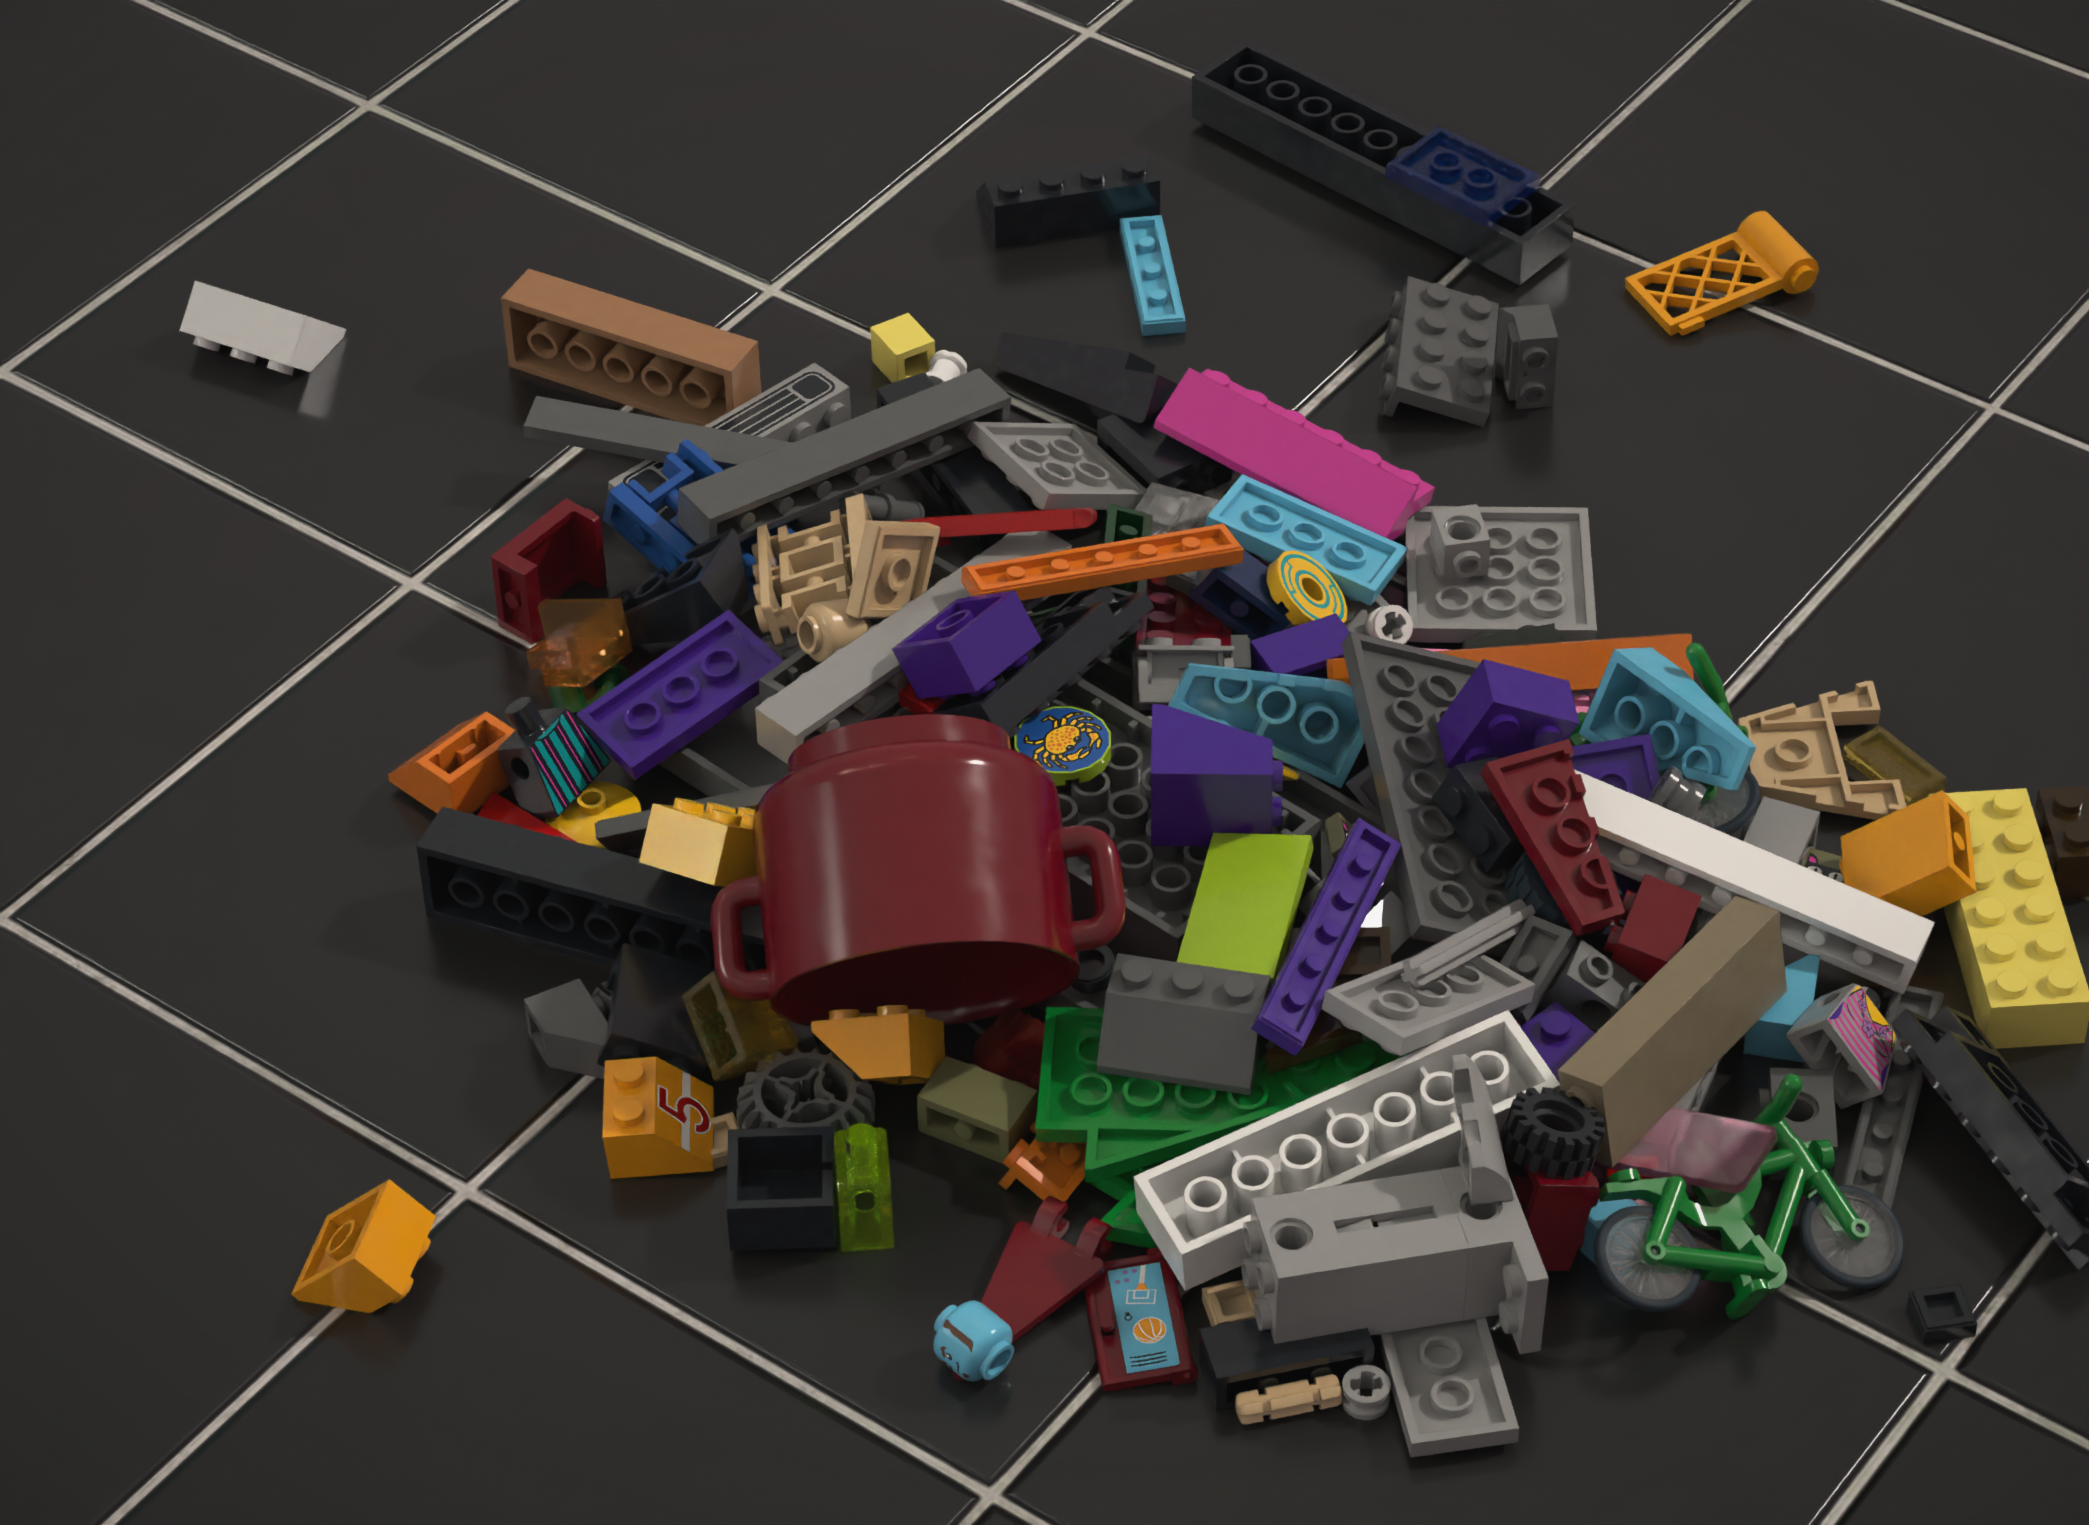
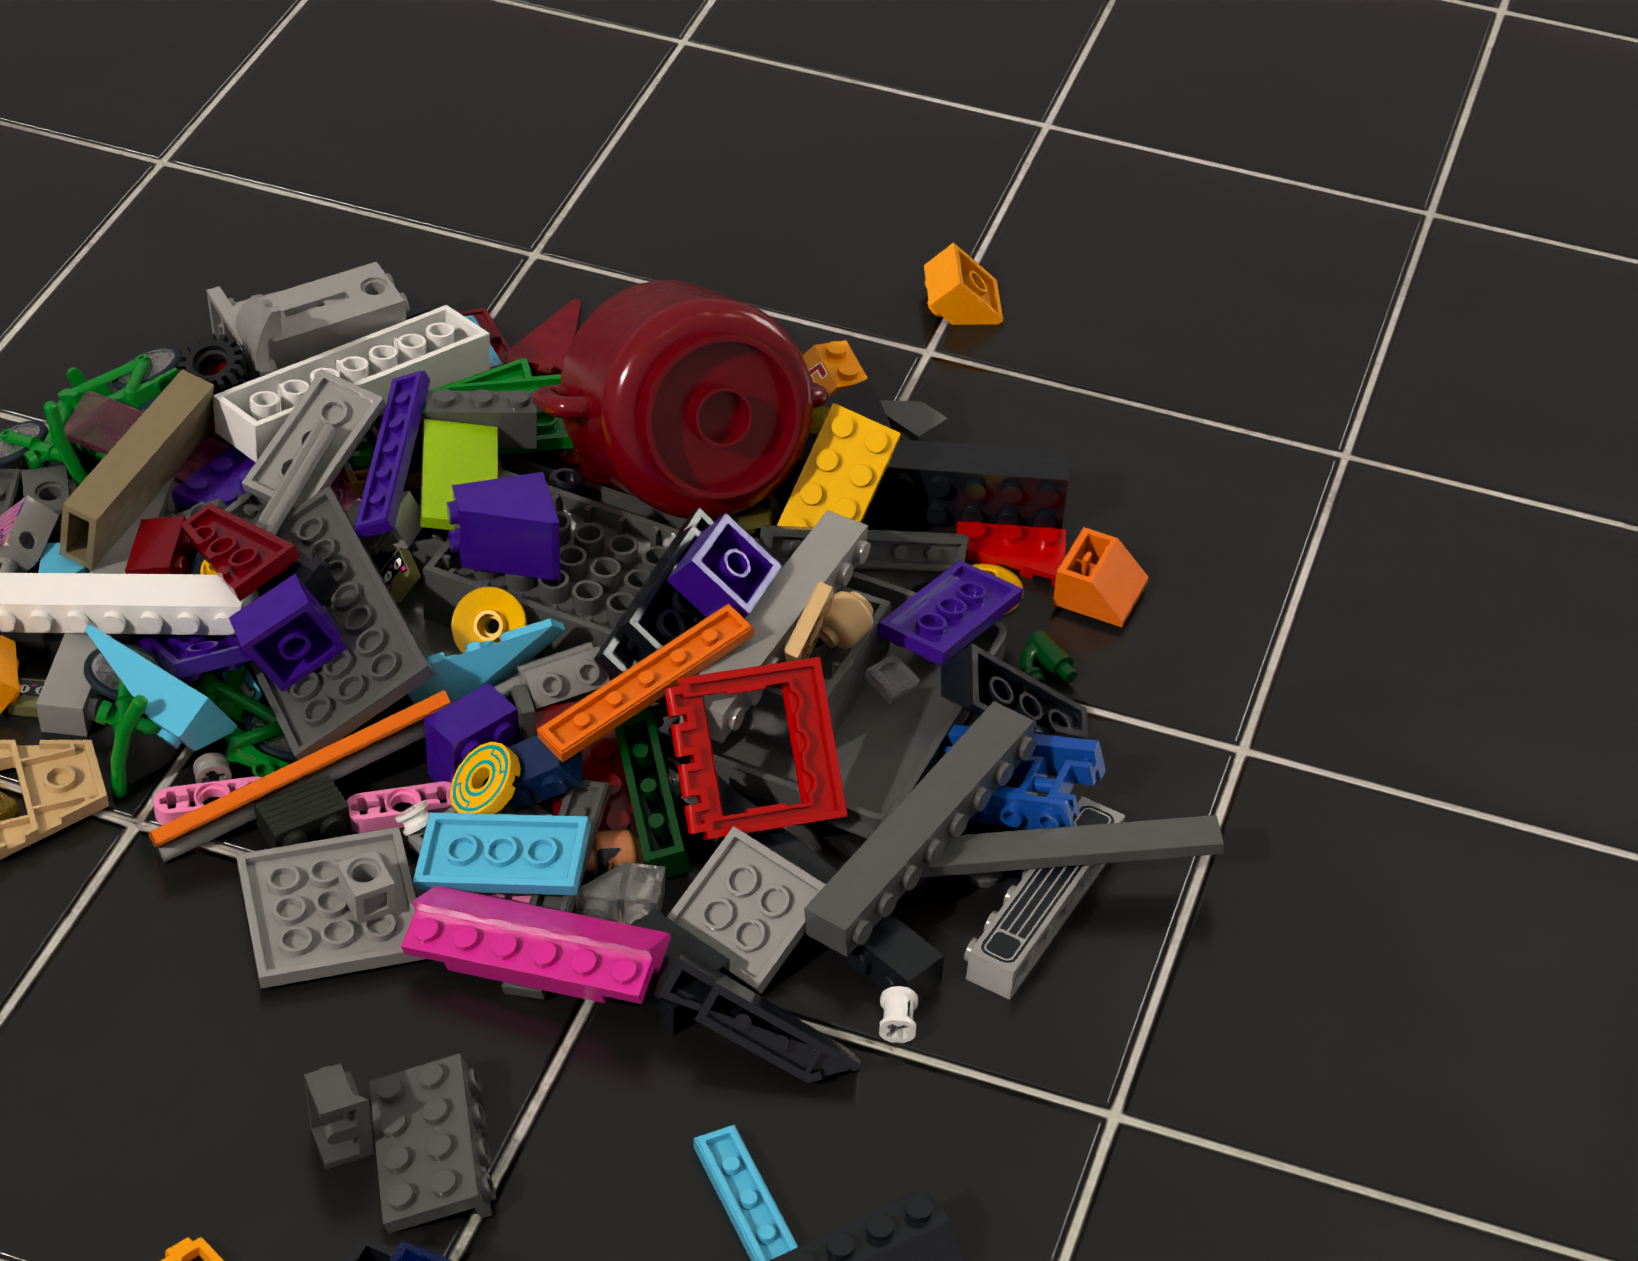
camera: 160 degrees right, 0 degrees up
white slope [179,281,346,376] -> none
dark red panel [490,498,607,645] -> none
black torso [498,697,611,819] -> none
medium nougat brick [501,268,761,426] -> none
clear orange panel [526,598,633,687] -> none
tan fence [751,493,873,646] -> none
light yellow brick [870,313,935,383] -> none
medium azure head [933,1300,1014,1382] -> none
tile [1014,706,1111,786] -> none
dark grey wheel [1647,765,1706,818] -> none

